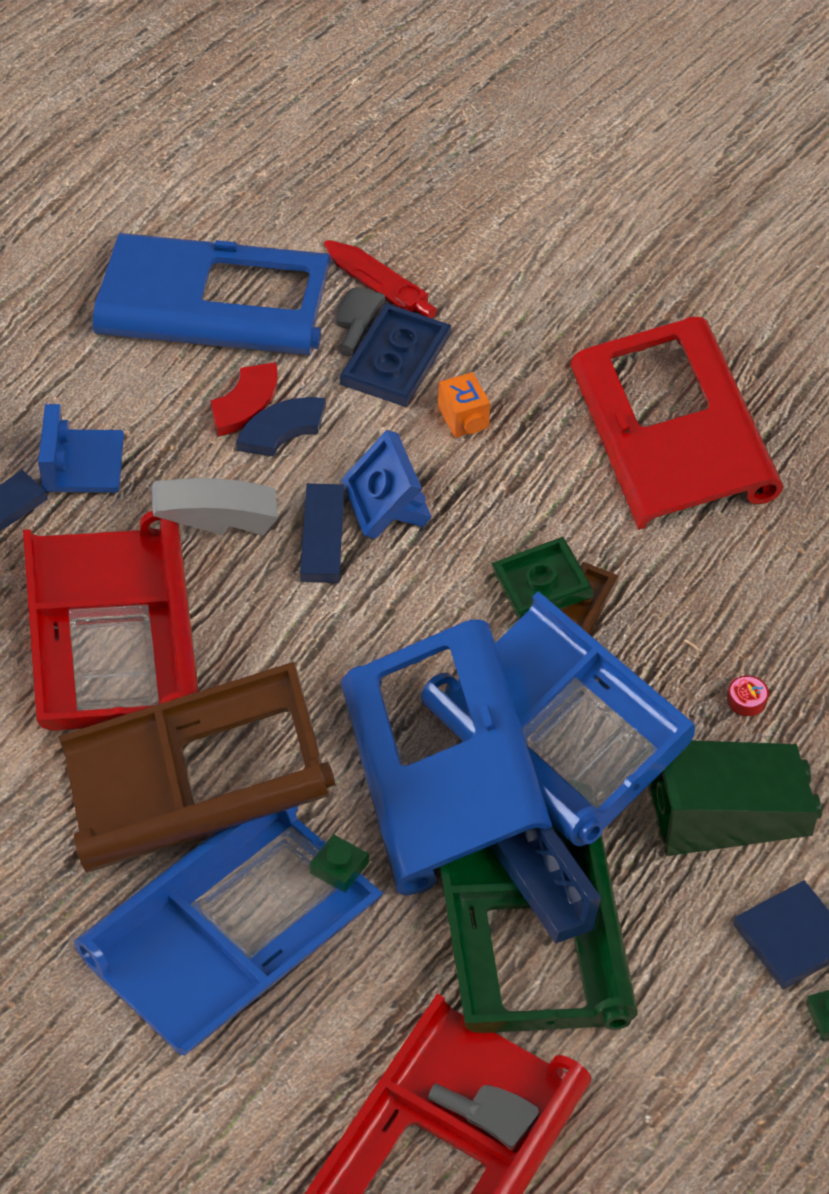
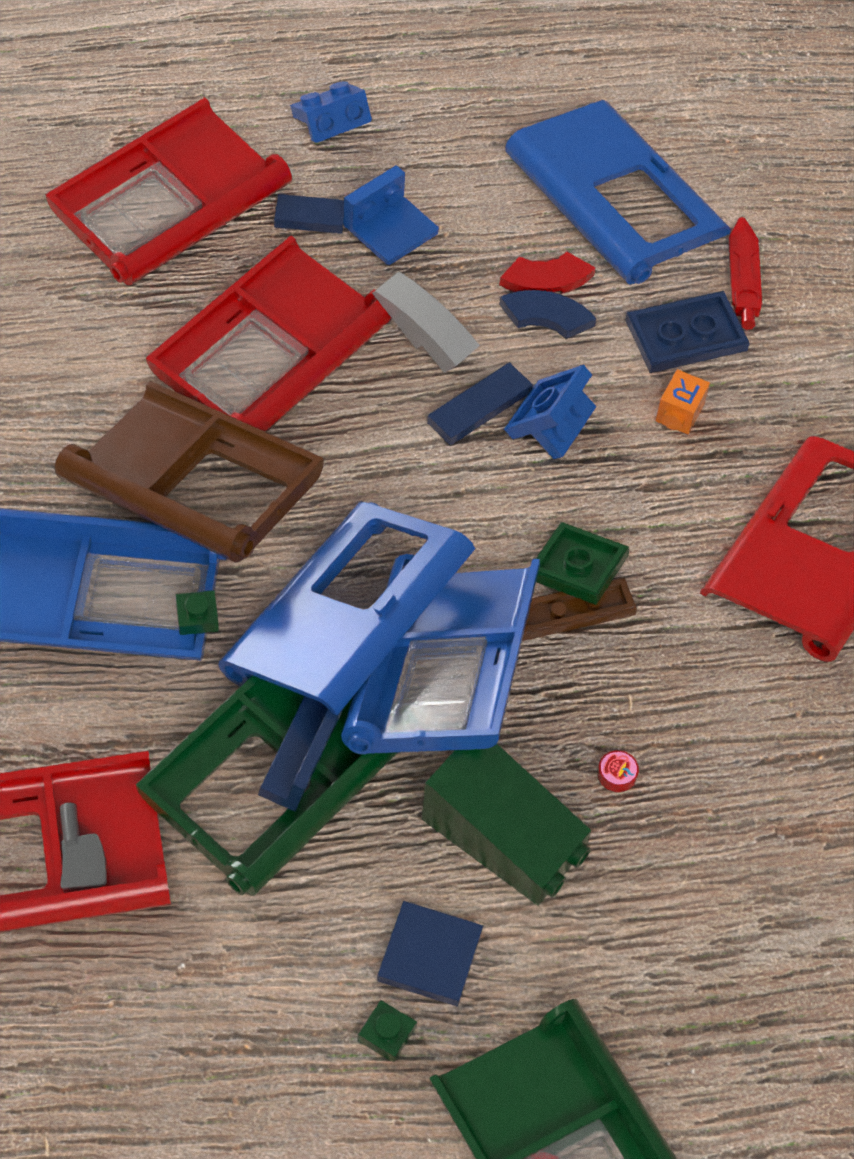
camera: 45 degrees right, 5 degrees up
dark grey piece [336,287,386,356] -> none

